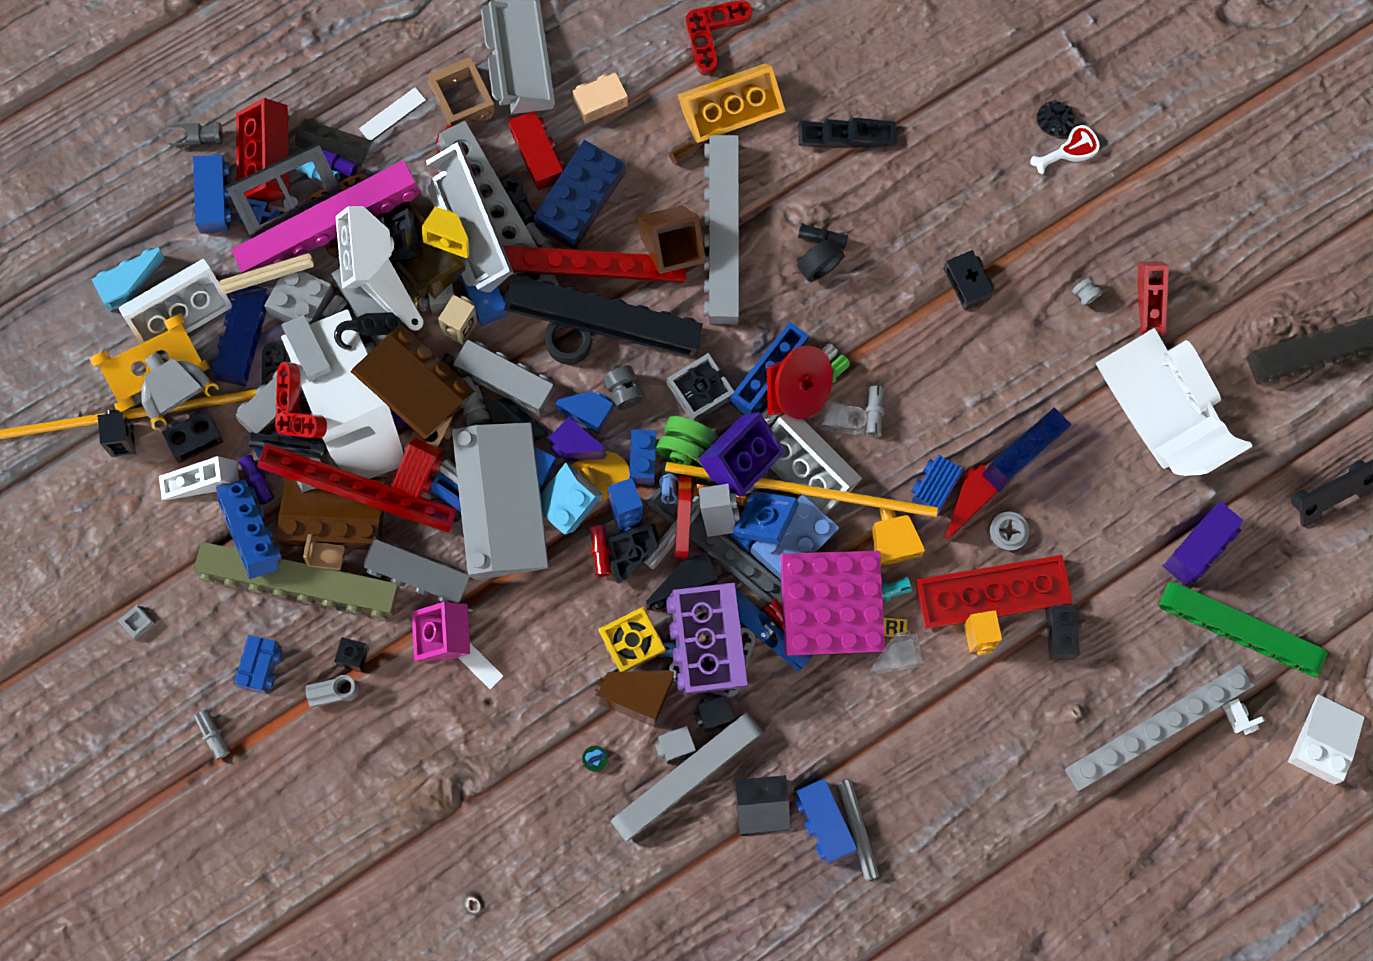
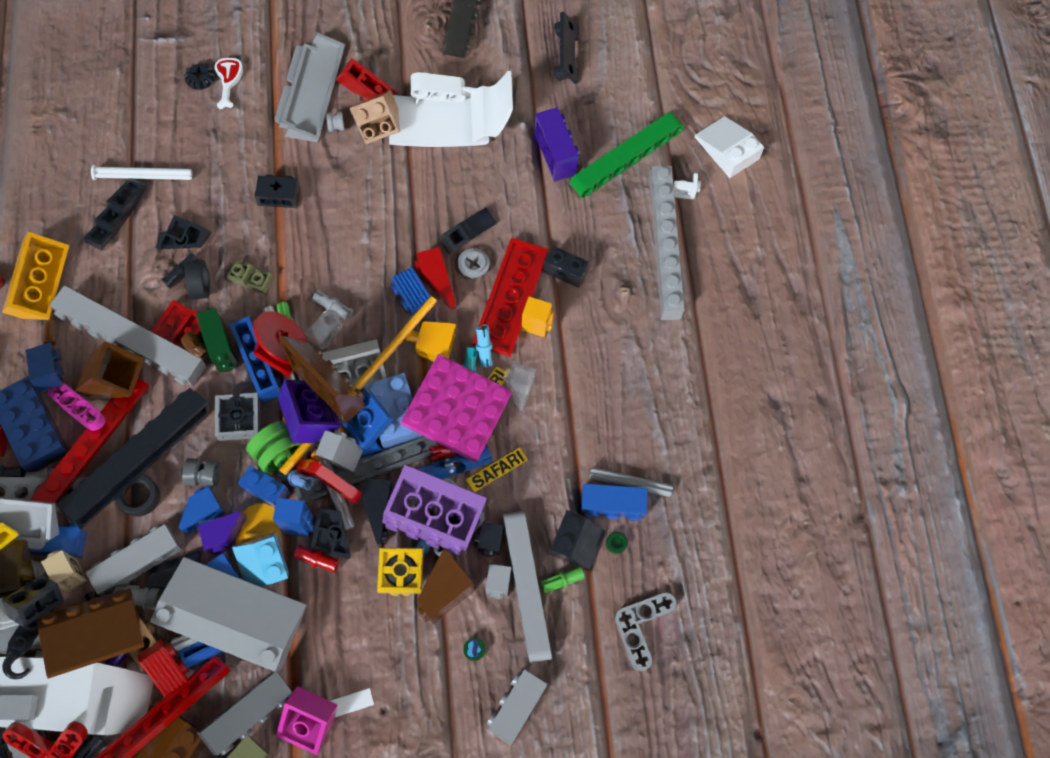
camera: 60 degrees left, 5 degrees down
clear blue brick [982,407,1072,492] -> none
none -> black brick [2,575,64,627]
none -> dark blue brick [25,342,65,393]
none -> dark pink beam [47,383,106,431]
none -> white axle [91,164,192,180]
none -> red slope [150,300,201,351]
none -> black slope [155,215,212,250]
none -> reddish brown piece [181,331,208,358]
none -> dark green brick [196,307,239,373]
none -> olive slope [226,260,275,294]
none -> light grey slope [275,33,345,142]
none -> reddish brown slope [279,336,365,423]
none -> medium nougat slope [350,90,400,144]
none -> black slope [438,207,497,255]
none -> sticker [466,447,528,492]
none -> medium azure pin [476,324,493,367]
none -> light grey brick [487,670,547,746]
none -> bright green axle [541,566,585,593]
none -> dark green tile [606,532,628,555]
none -> light grey beam [615,593,676,672]

